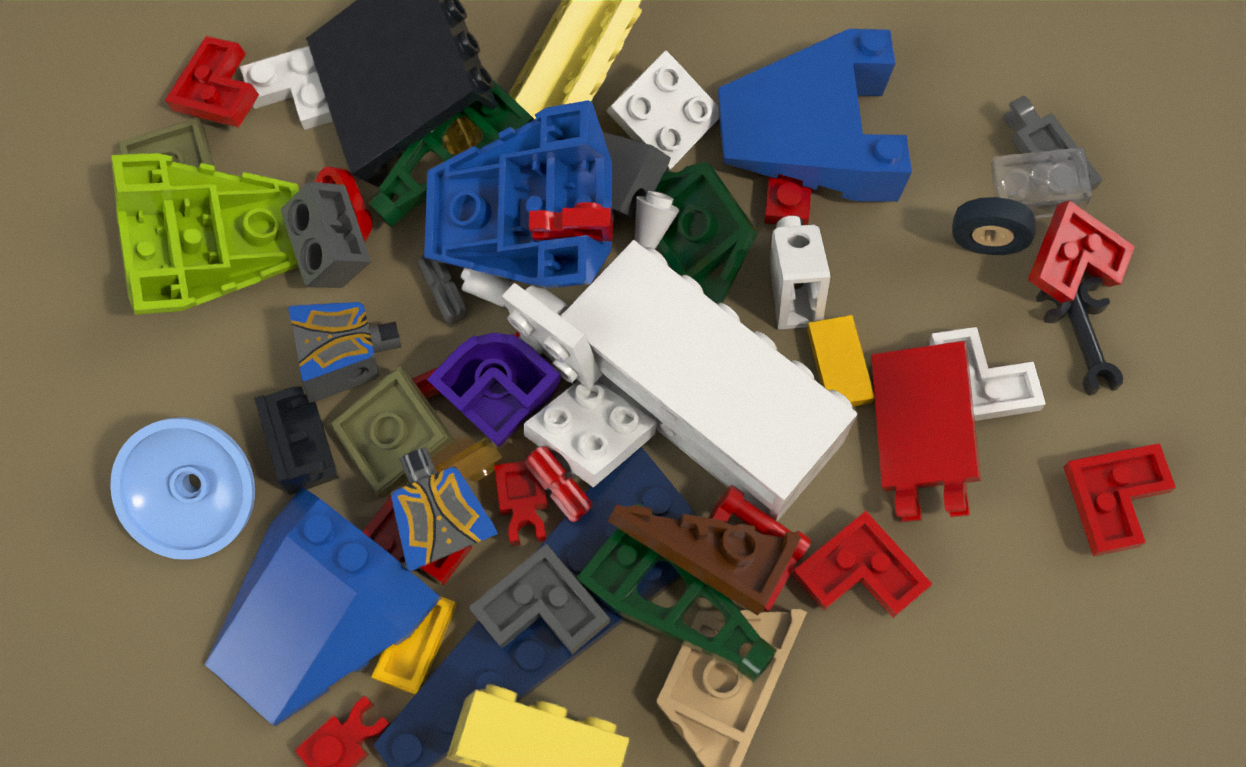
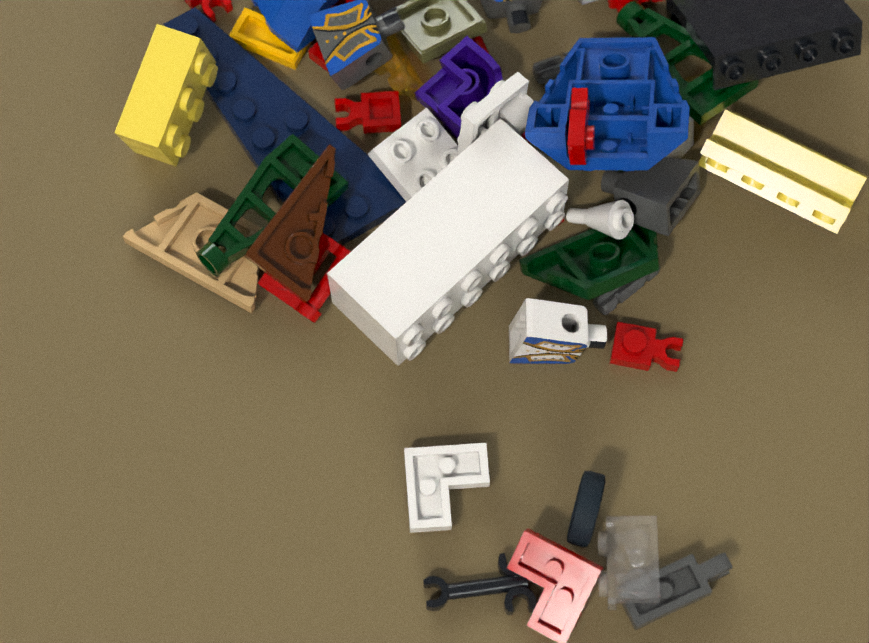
camera: 90 degrees right, 0 degrees up
dark grey plate [469,544,610,654] -> none
red piece [525,446,593,522] -> none
white plate [606,50,719,172] -> none
blue wedge [718,29,912,202] -> none
red plate [792,511,932,619] -> none
yellow tile [807,315,875,407] -> none
red tile [871,341,981,522] -> none
red plate [1063,443,1176,557] -> none

